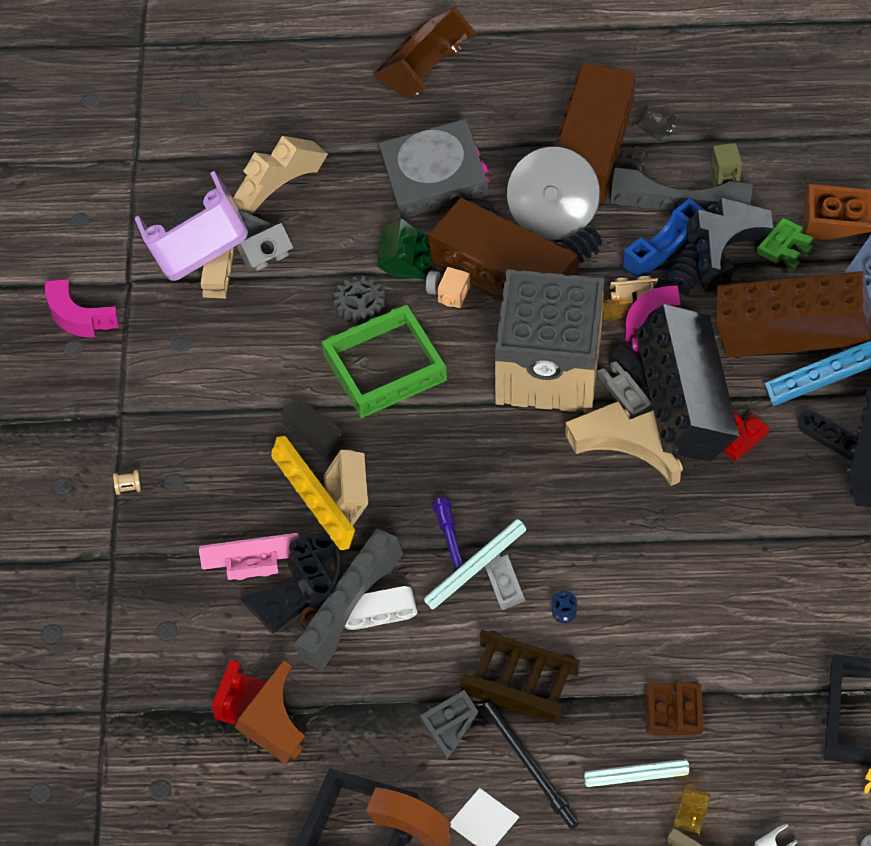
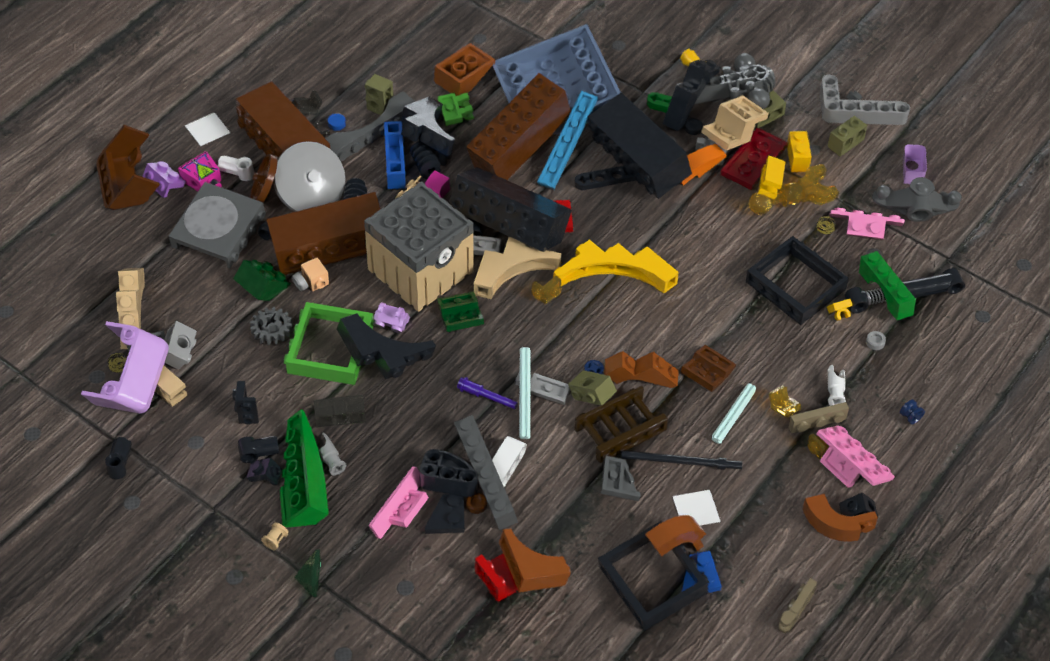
camera: 55 degrees left, 5 degrees down
dark pink arch [45,280,119,337] -> none
yellow plate [271,436,355,550] -> none
tan window [324,450,368,526] -> none
none -> black piece [105,437,132,480]
none -> medium lavender bracket [143,161,185,198]
none -> dark pink torso [178,151,222,191]
none -> white sticker [185,112,230,146]
none -> white piece [218,156,254,181]
none -> black bracket [232,381,259,425]
none -> black piece [237,436,279,463]
none -> black bracket [246,458,282,485]
none -> reddish brown piece [250,154,278,202]
none -> green wedge [280,409,329,528]
none -> clear green slope [294,550,321,597]
none -> light grey piece [317,433,347,476]
none -> blue tile [328,114,346,131]
none -> black arch [336,313,436,380]
none -> lavender piece [373,302,410,333]
none -> dark green slope [437,291,484,332]
none -> clear yellow bracket [532,276,561,304]
none -> yellow arch [553,239,679,293]
none -> olive brick [568,370,617,406]
none -> dark orange arch [604,351,679,388]

